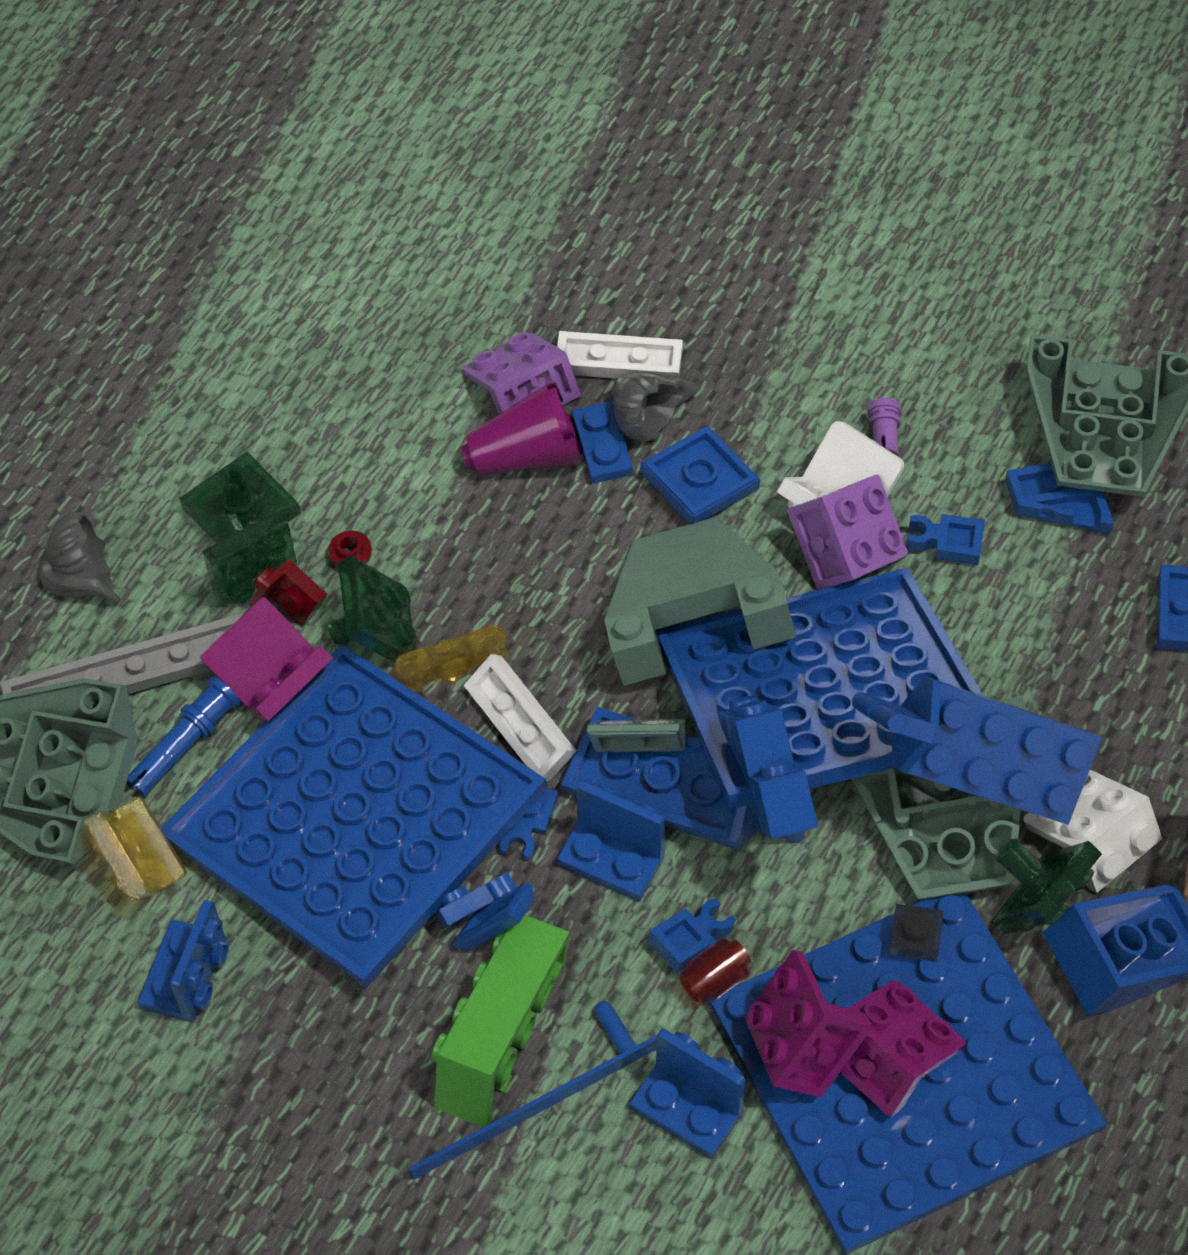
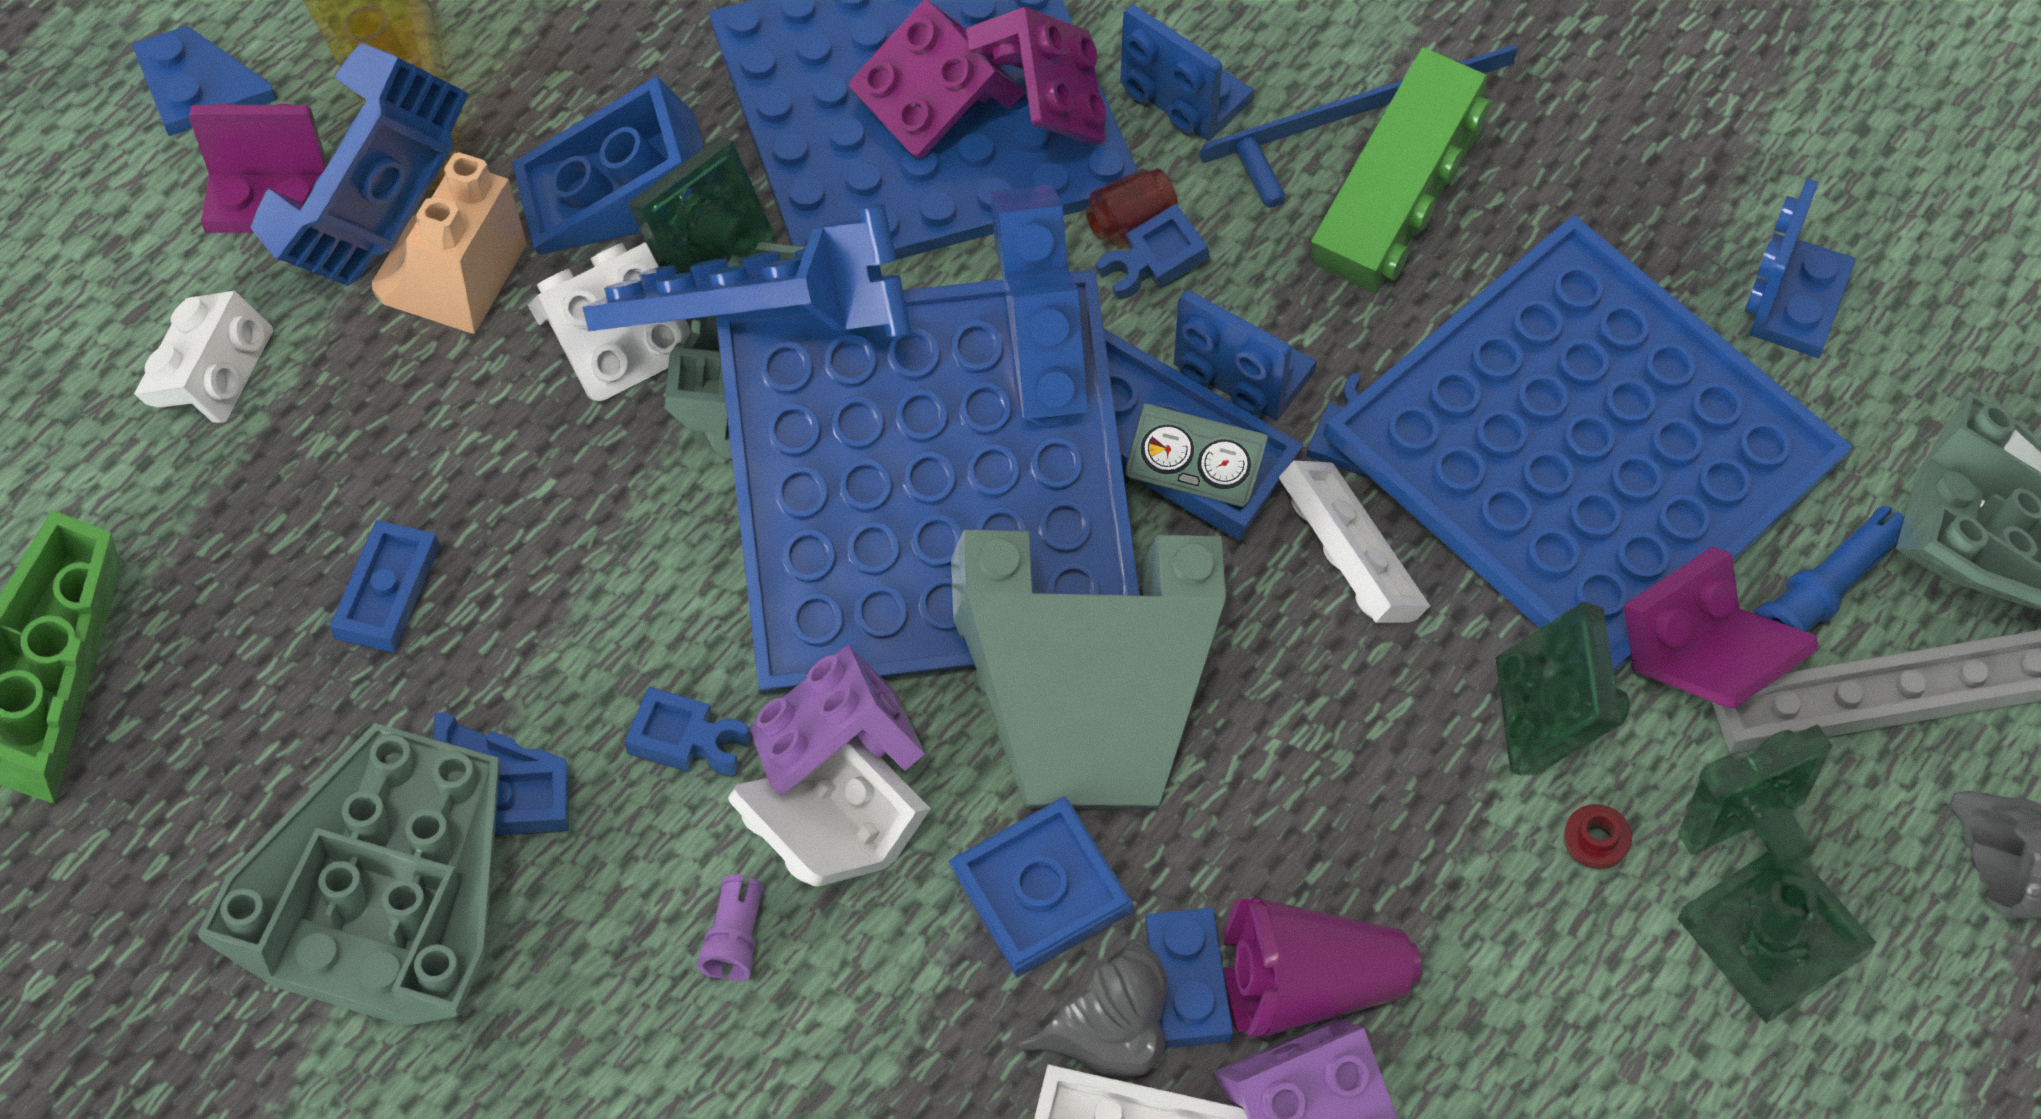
camera: 175 degrees left, 0 degrees up
clear yellow bracket [84,797,187,901] -> none
dark red bracket [249,559,327,627] -> none
clear yellow plate [395,626,508,694] -> none
blue plate [434,872,516,929] -> none
blue tile [453,882,534,951] -> none
clear smoke plate [889,904,944,962] -> none

